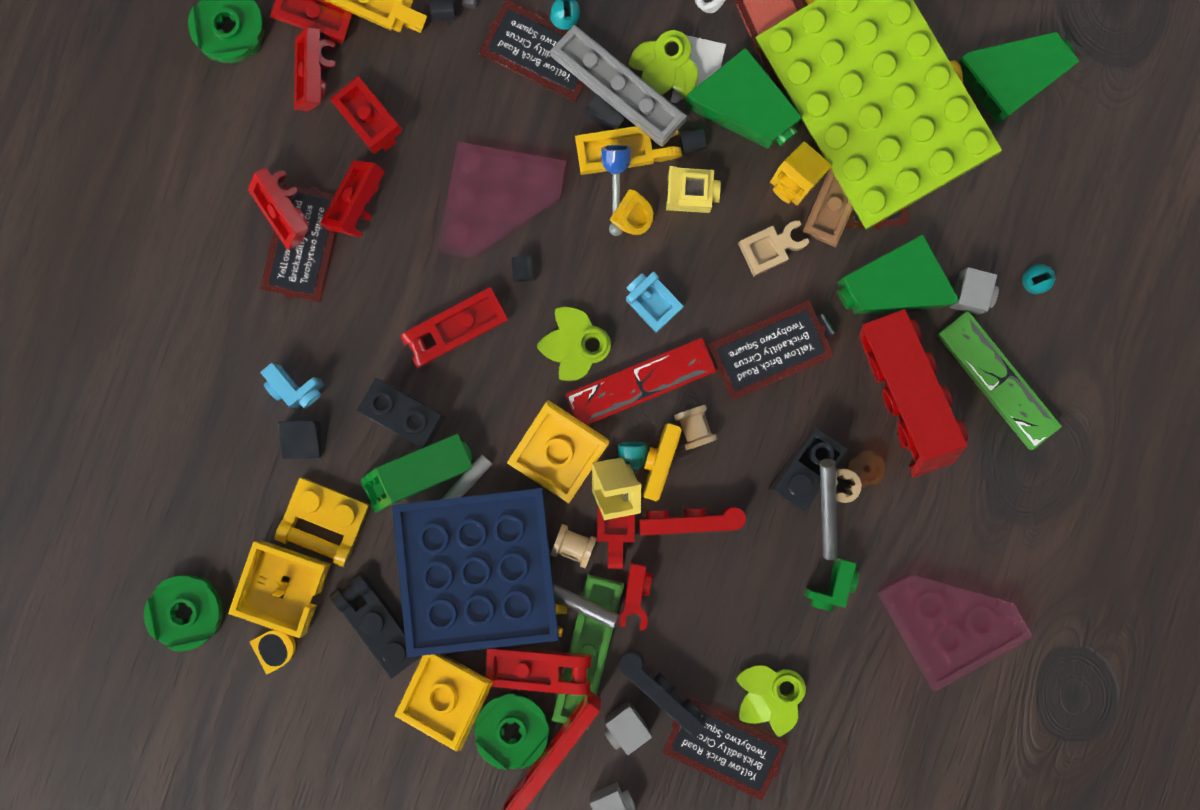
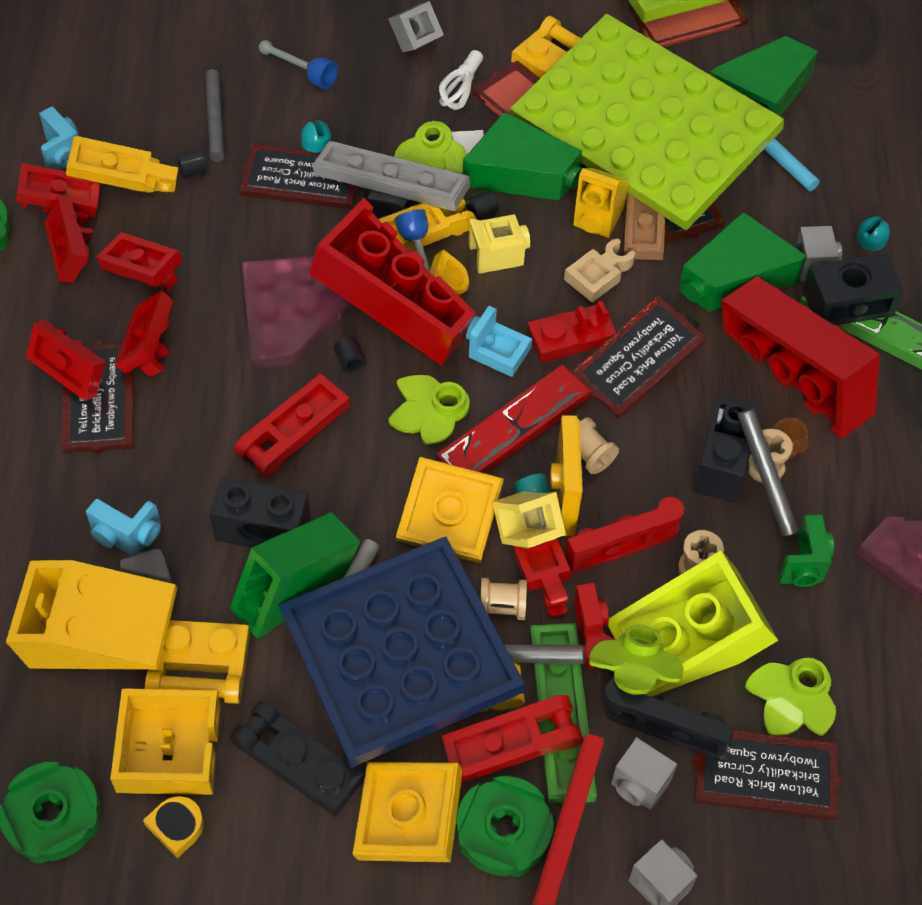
camera: 25 degrees left, 30 degrees down
none -> yellow slope [6,560,177,670]
none -> red wedge [309,198,475,366]
none -> red plate [526,301,617,363]
none -> lime plate [589,625,683,695]
none -> neon yellow slope [608,551,779,697]
none -> tan bush [678,530,724,575]
none -> medium azure bar [764,138,820,191]
none -> black brick [802,253,904,325]

